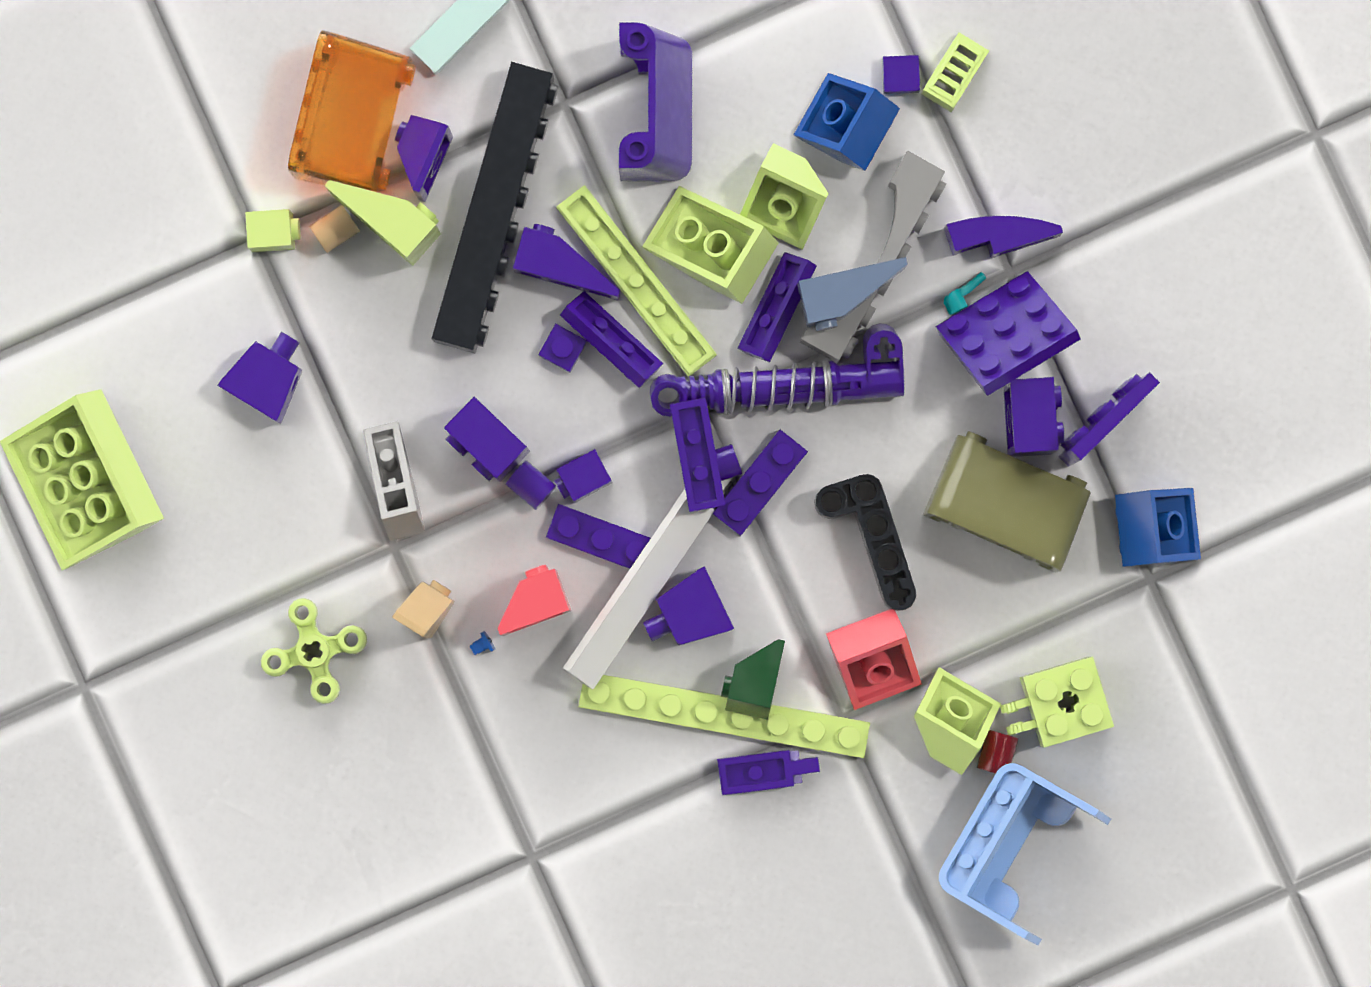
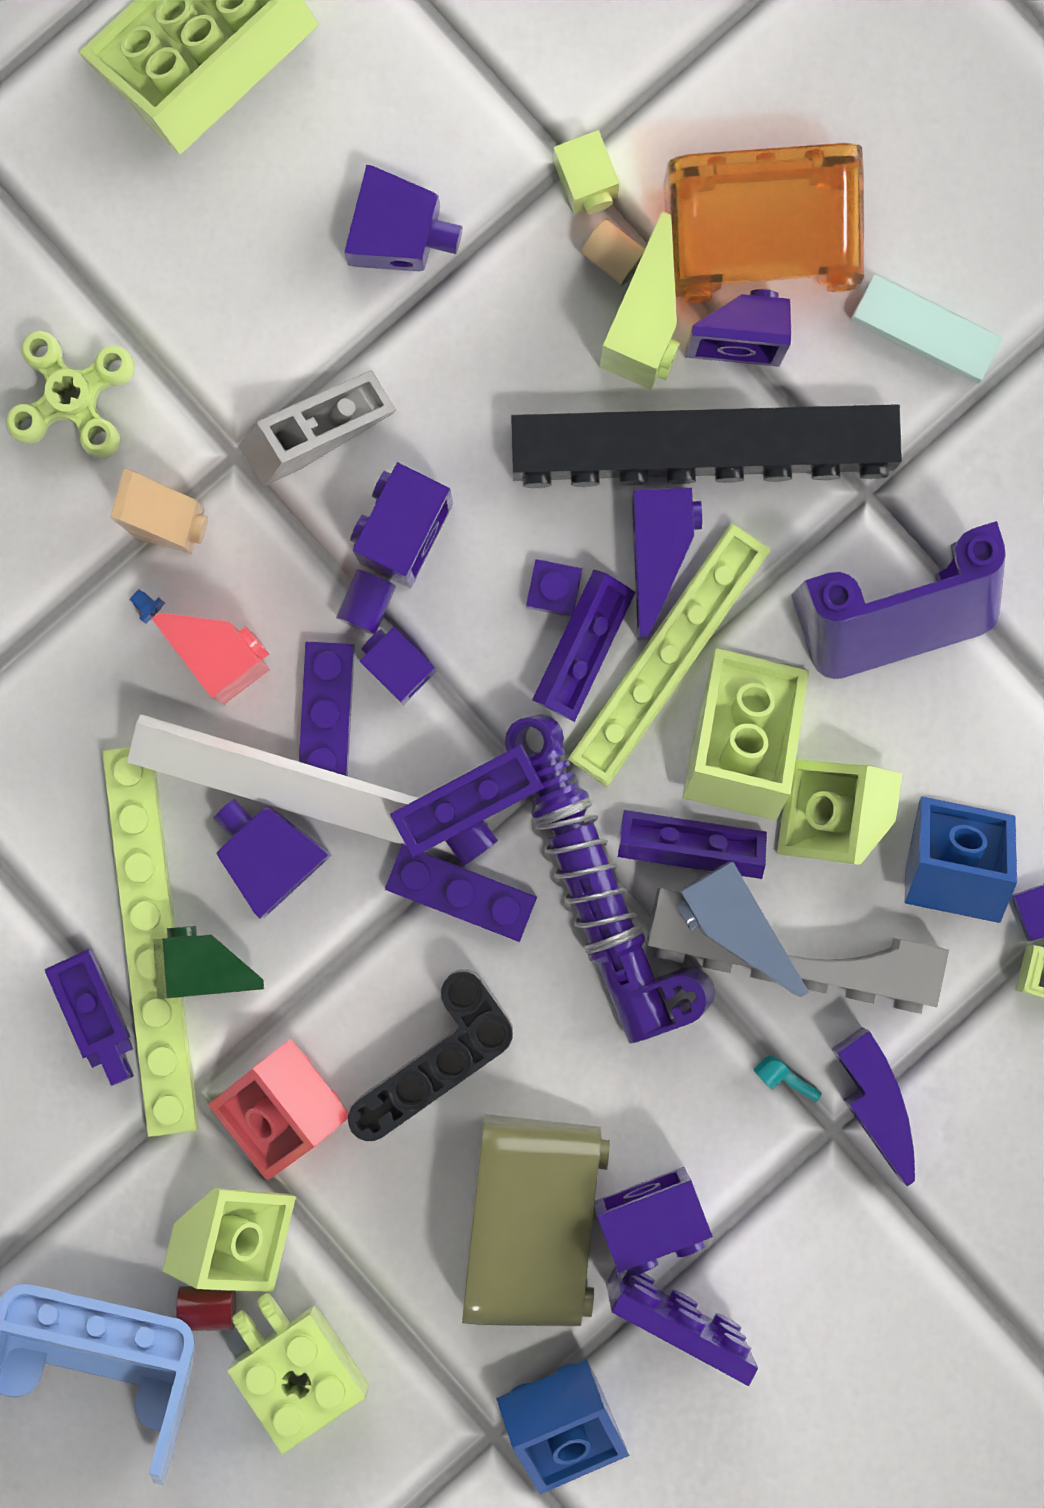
camera: 75 degrees right, 0 degrees up
dark purple plate [935,271,1081,396] -> none

